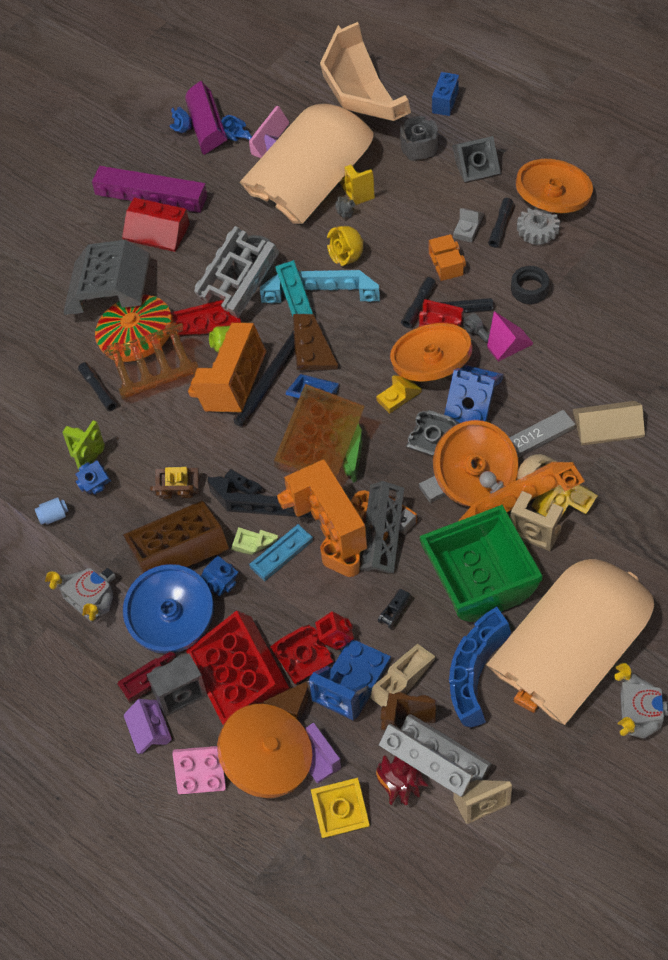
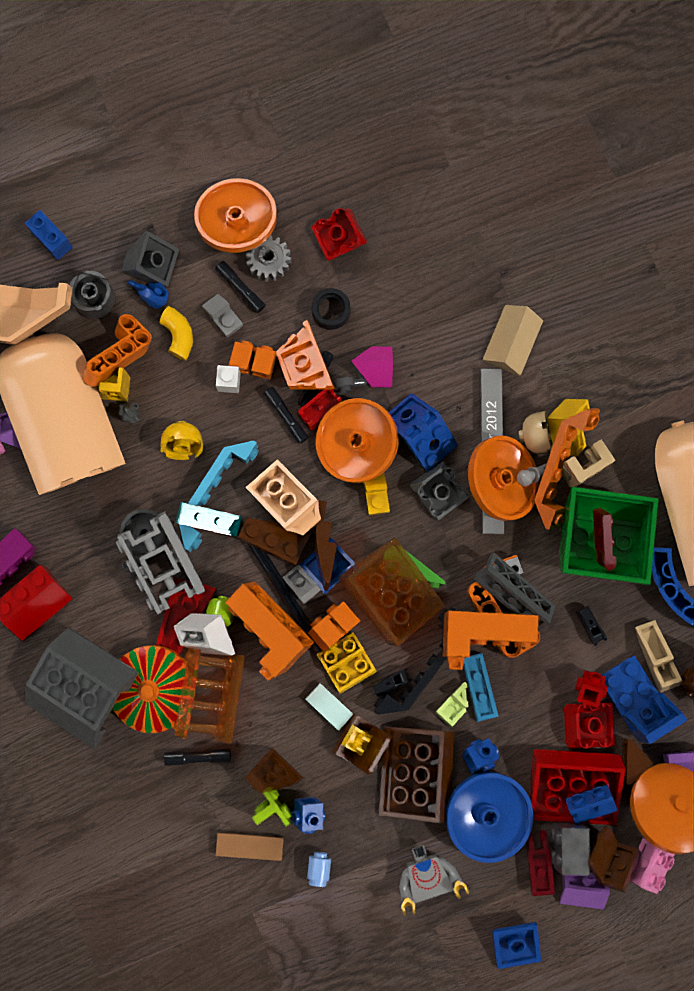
camera: 70 degrees left, 25 degrees up
none -> orange beam [83,314,152,386]
none -> blue piece [127,280,169,309]
none -> yellow cylinder [160,306,193,361]
none -> white slope [173,613,235,655]
none -> white brick [216,365,241,393]
none -> medium nougat tile [216,832,284,861]
none -> reddish brown wing [245,748,303,794]
none -> light nougat slope [246,459,321,535]
none -> orange wing [276,320,334,390]
none -> light grey slope [282,564,321,603]
none -> light aqua slope [306,683,353,730]
none -> orange piece [308,601,360,653]
none -> red slope [311,208,367,261]
none -> reddish brown slope [315,500,337,591]
none -> yellow slope [317,632,377,694]
none -> blue slope [492,922,541,969]
none -> blue bracket [566,784,618,824]
none -> reddish brown bracket [588,826,641,893]
none -> dark red hinge [593,508,617,571]

